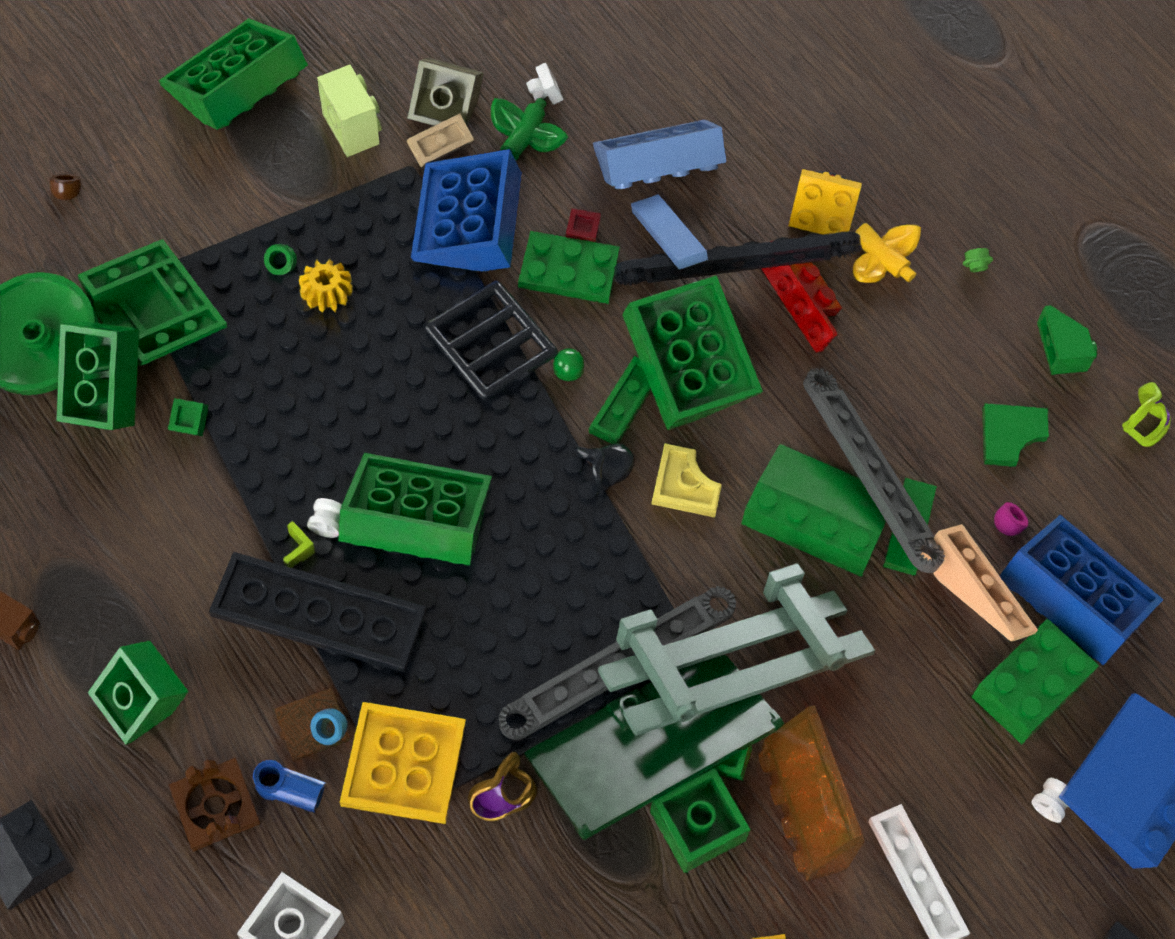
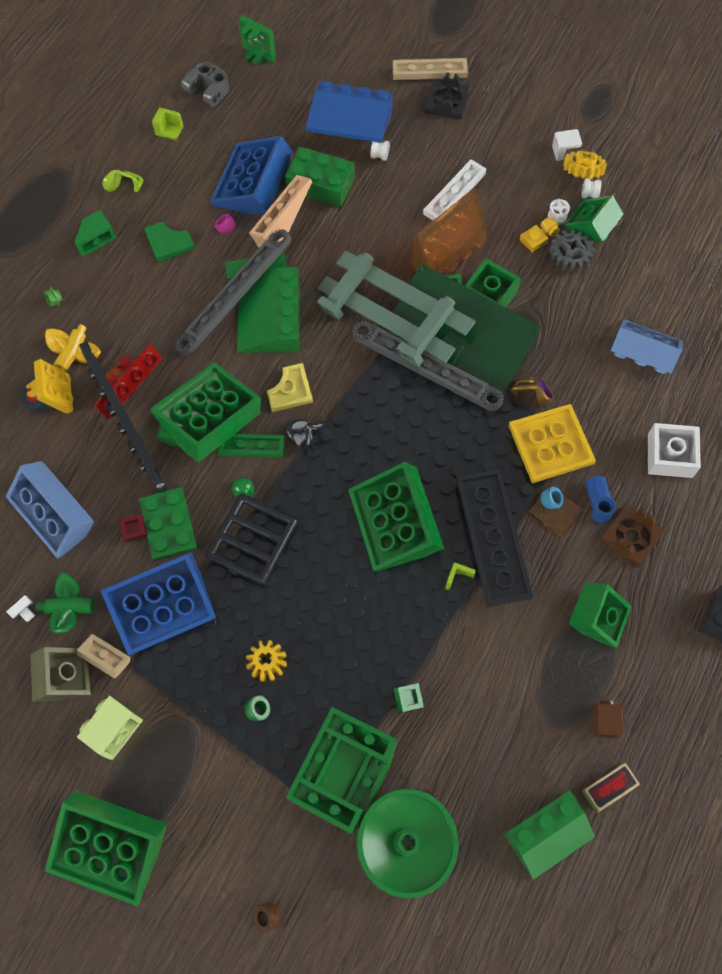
camera: 110 degrees left, 5 degrees up
green brick [56,321,139,430] -> none
white wheel [307,498,342,538] -> none
medium blue tile [631,194,708,270] -> none

